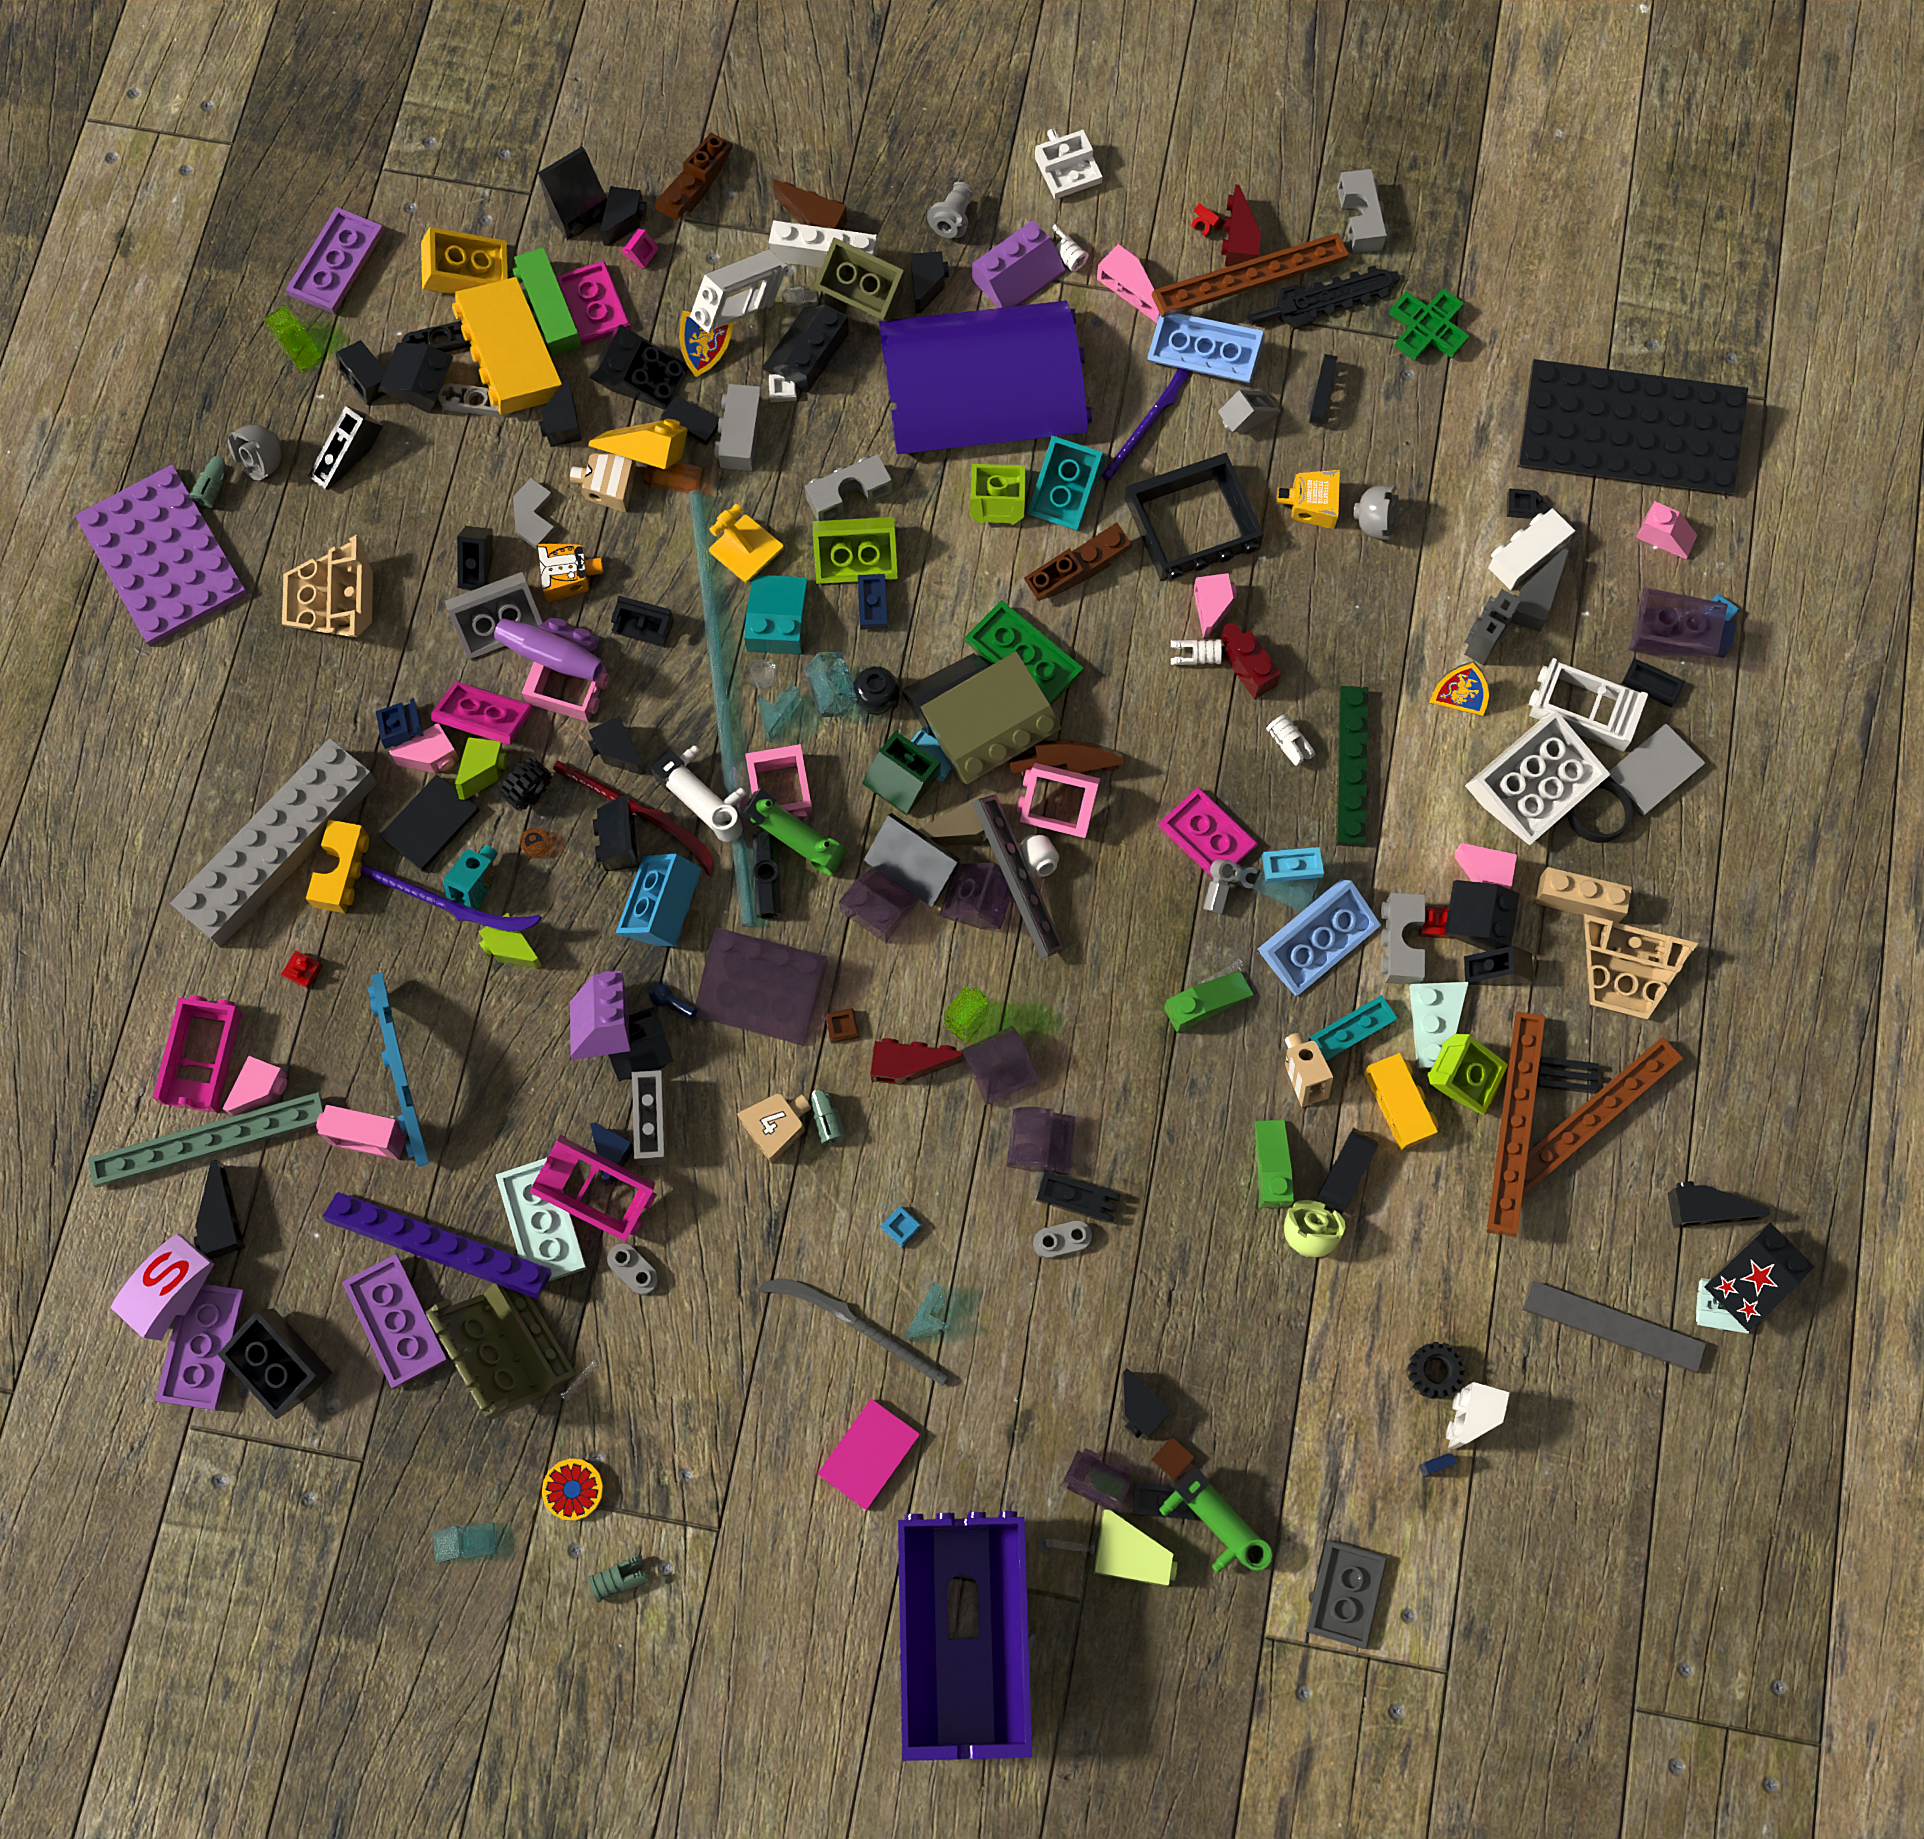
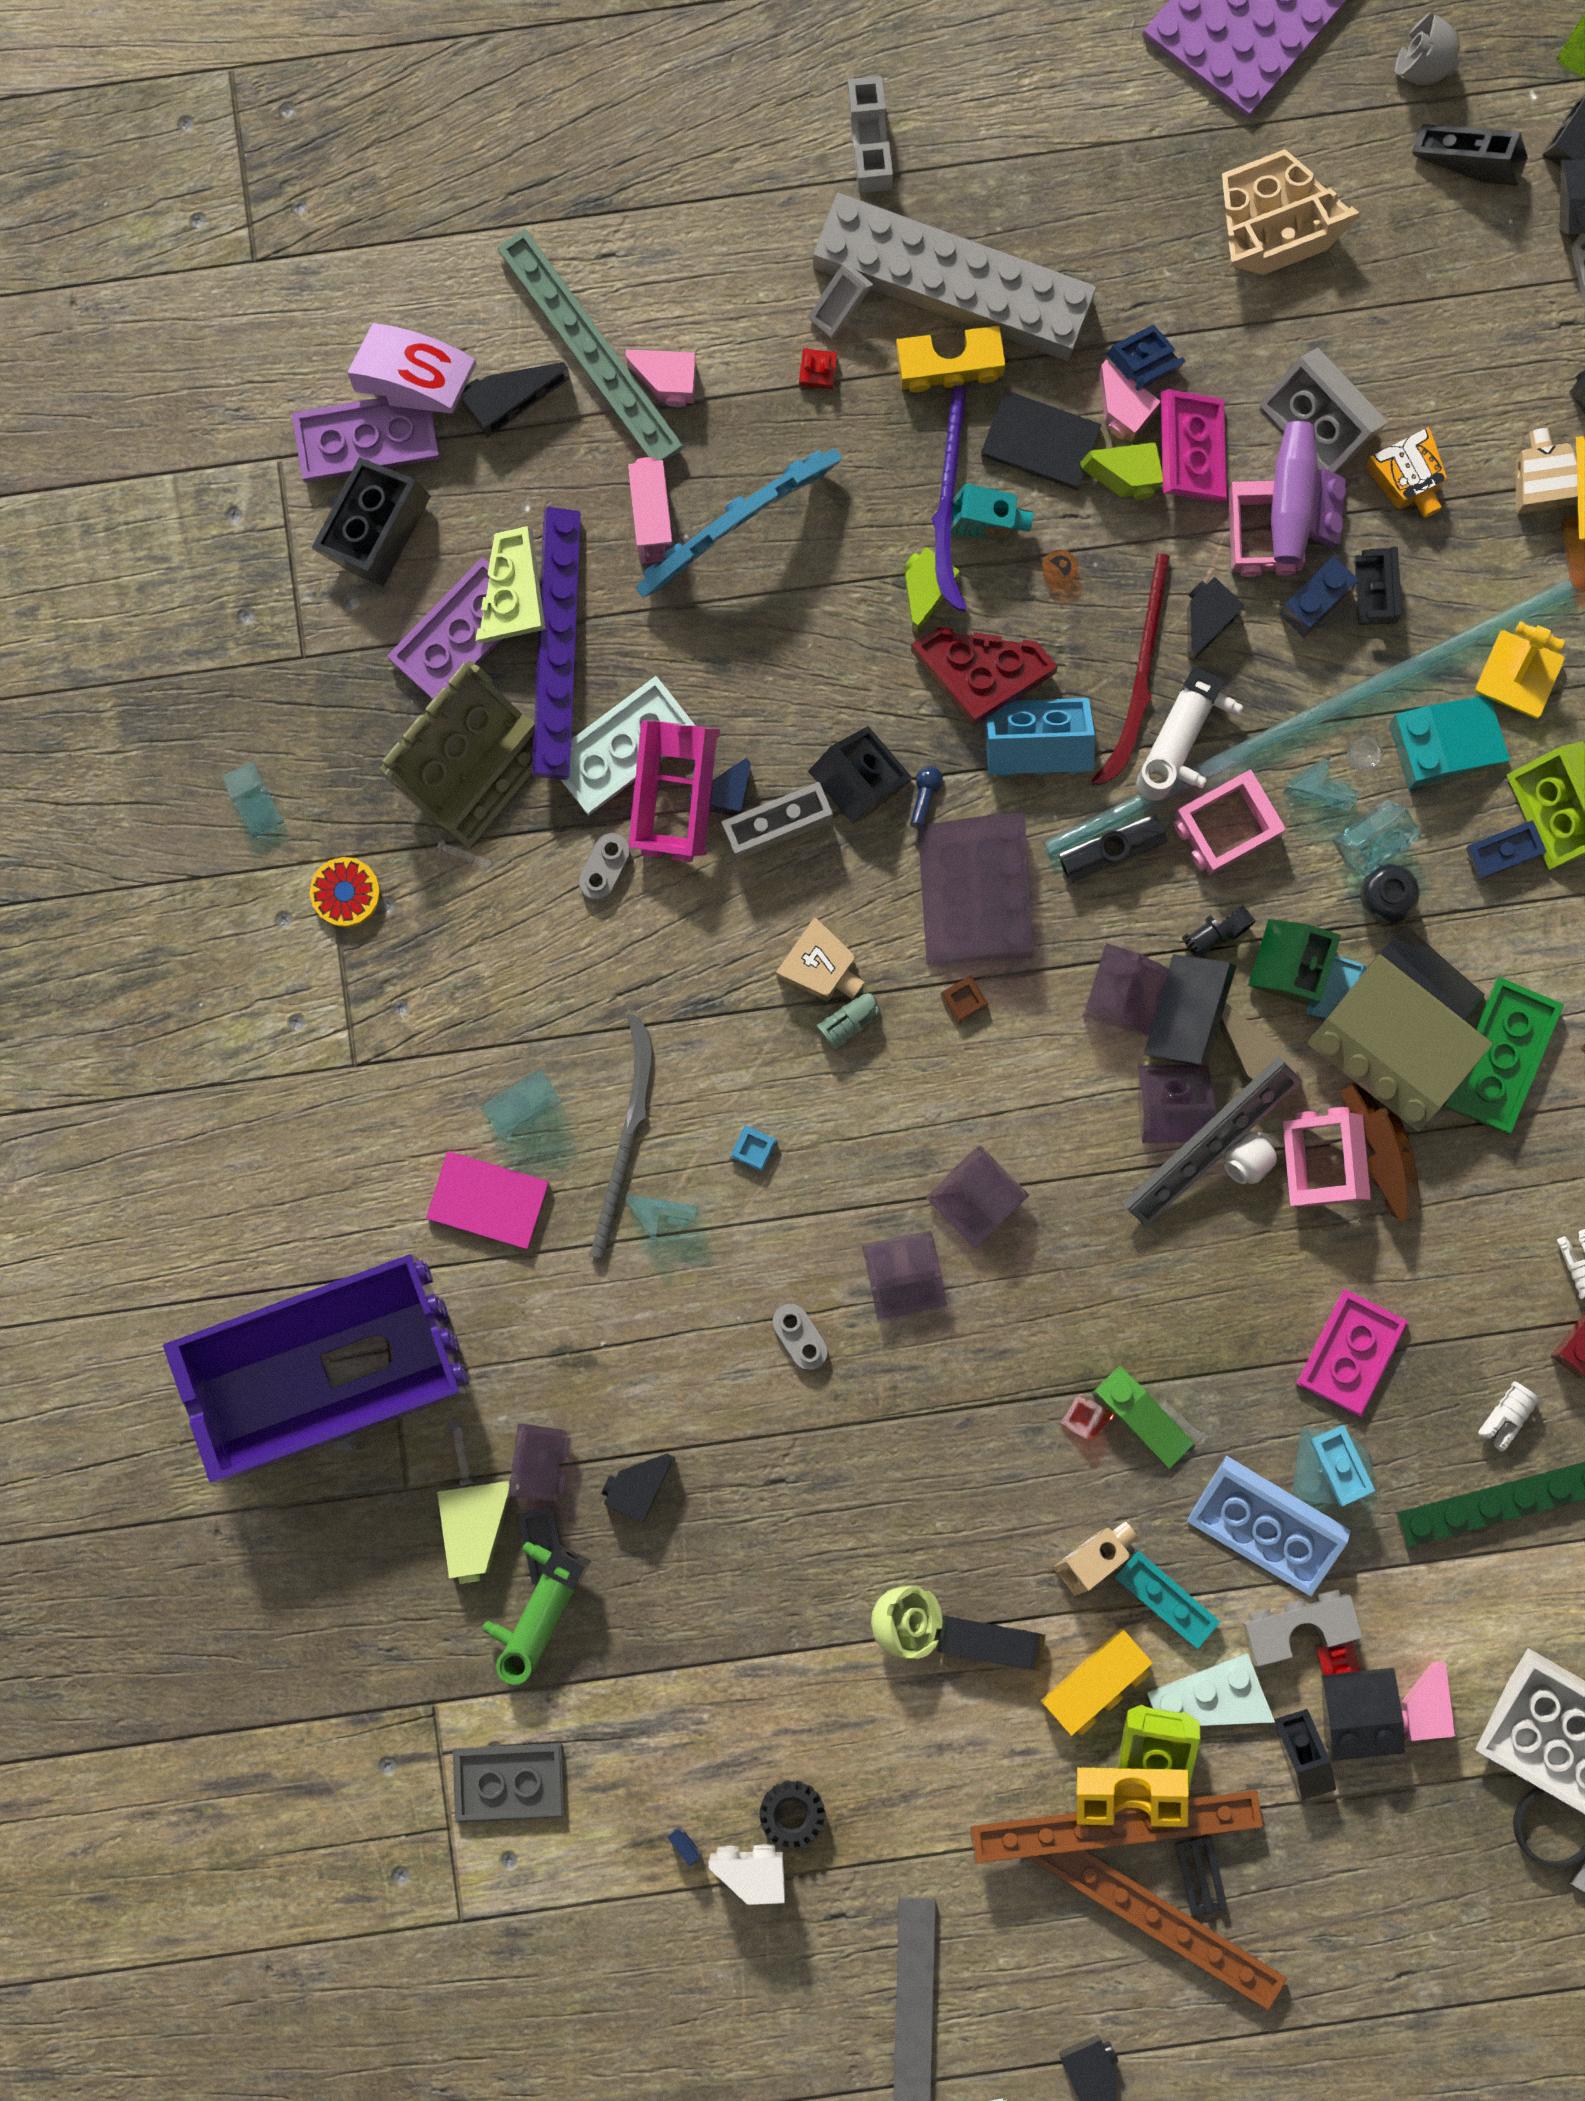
camera: 75 degrees right, 10 degrees up
dark pink door [153,995,243,1113] -> none
sand green hinge [189,456,226,508] -> none
black slope [457,526,493,590] -> none
black tyre [500,758,552,811] -> none
light grey tile [513,478,555,550] -> none
medium lavender slope [570,970,630,1060] -> none
sand green hinge [588,1555,649,1603] -> none
black slope [593,795,639,871] -> none
bright green piece [739,789,847,876] -> none
dark red slope [870,1038,962,1085] -> none
clear neon green brick [944,985,989,1044] -> none
black hinge [1036,1171,1121,1224] -> none
reddish brown tile [1151,1436,1194,1480] -> none
light grey bar [1203,859,1257,914] -> none
bright green slope [1255,1120,1294,1208] -> none
tan brick [1534,867,1632,923] -> none
tan wedge [1584,914,1698,1019] -> none
none -> yellowish green wing [475,526,546,644]
none -> clear light blue brick [481,1068,562,1141]
none -> light grey tile [807,262,873,339]
none -> light grey arch [847,76,893,193]
none -> dark red plate [911,627,1058,726]
none -> clear red slope [1060,1393,1114,1441]
none -> yellow arch [1077,1768,1188,1827]
none -> black connector [1182,905,1256,959]
none -> dark blue brick [1279,555,1359,638]

